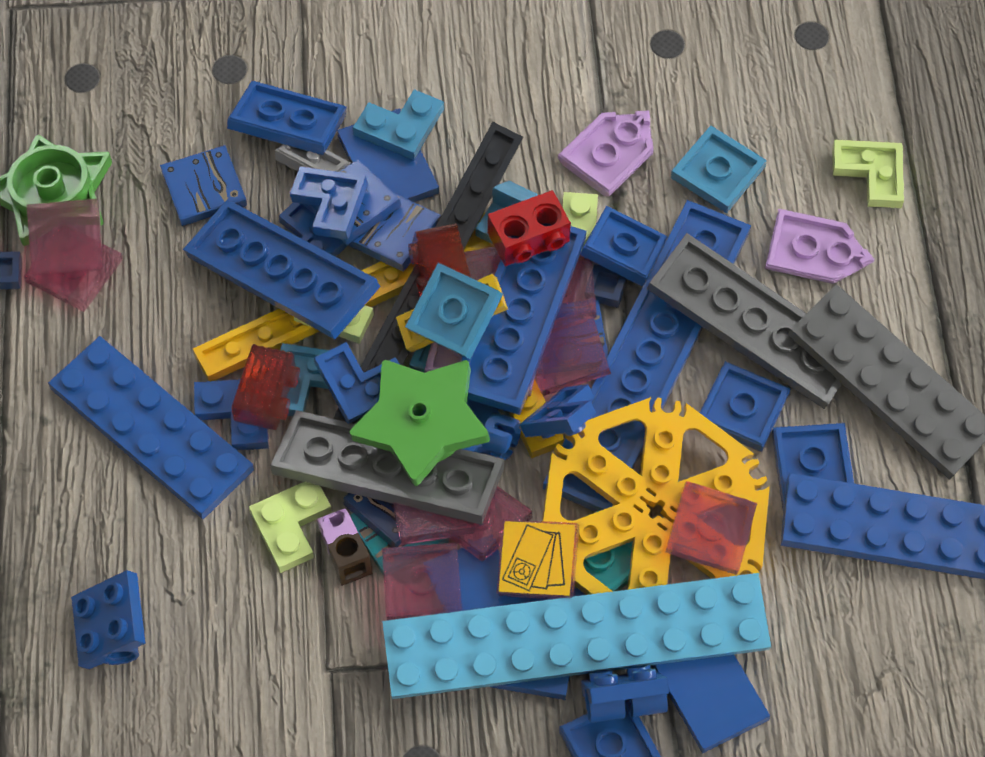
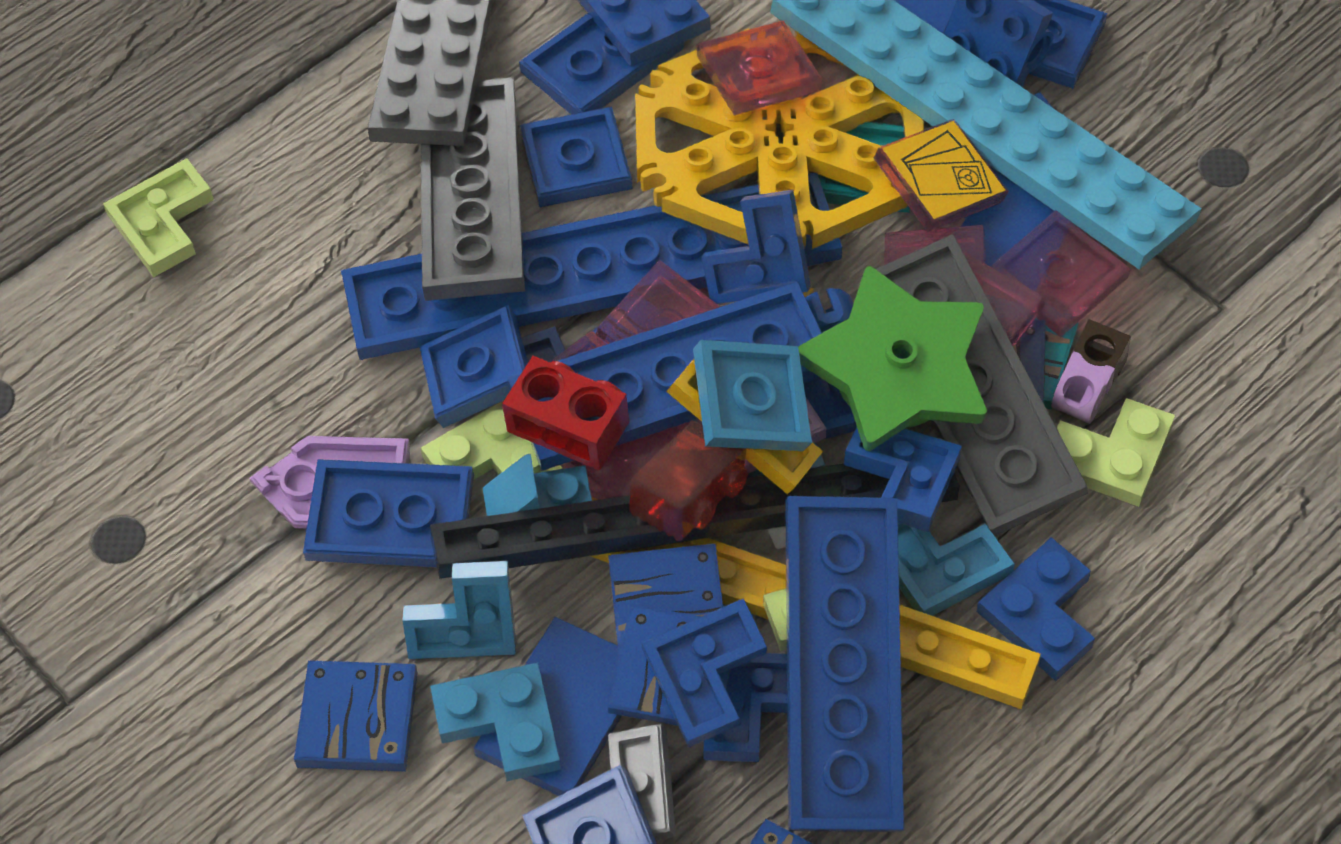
camera: 125 degrees left, 5 degrees down
blue plate [48,336,254,519] -> none
clear red brick [231,344,300,430] -> none
dark azure plate [671,125,767,214] -> none
lavender tile [765,209,875,284] -> none
none -> blue tile [294,660,418,772]
none -> blue tile [303,459,474,567]
none -> dark azure plate [403,561,516,659]

